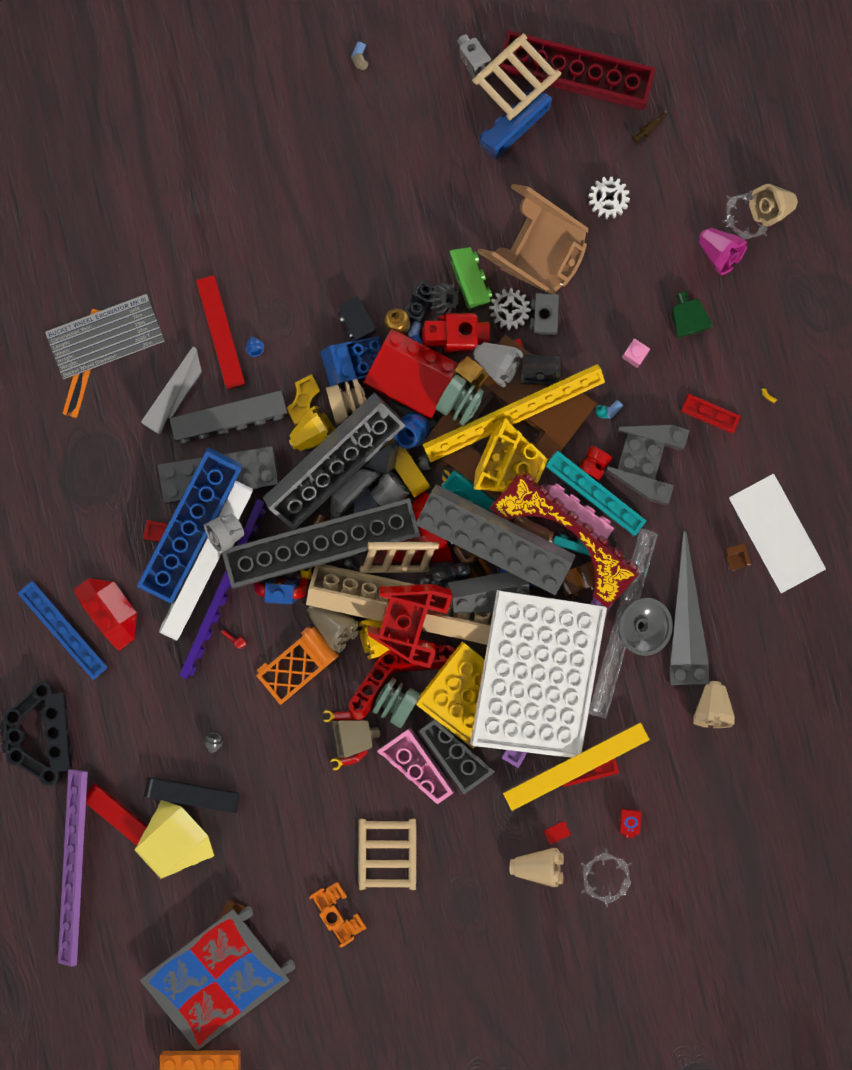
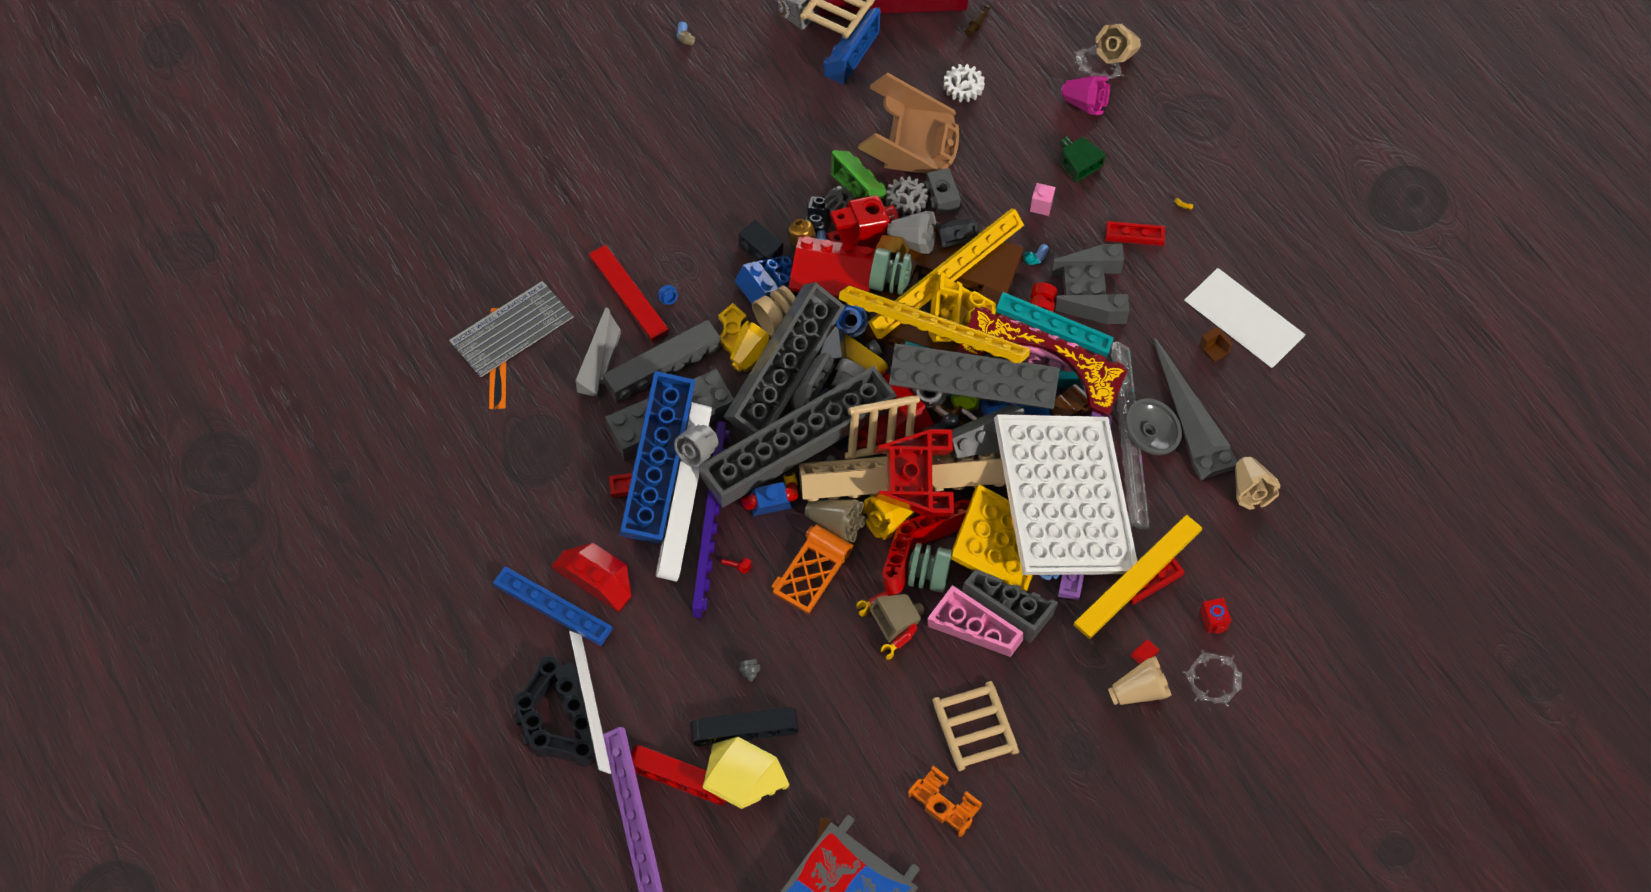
camera: 20 degrees left, 25 degrees down
none -> white sticker [569,631,611,774]
none -> yellow plate [839,286,1030,363]

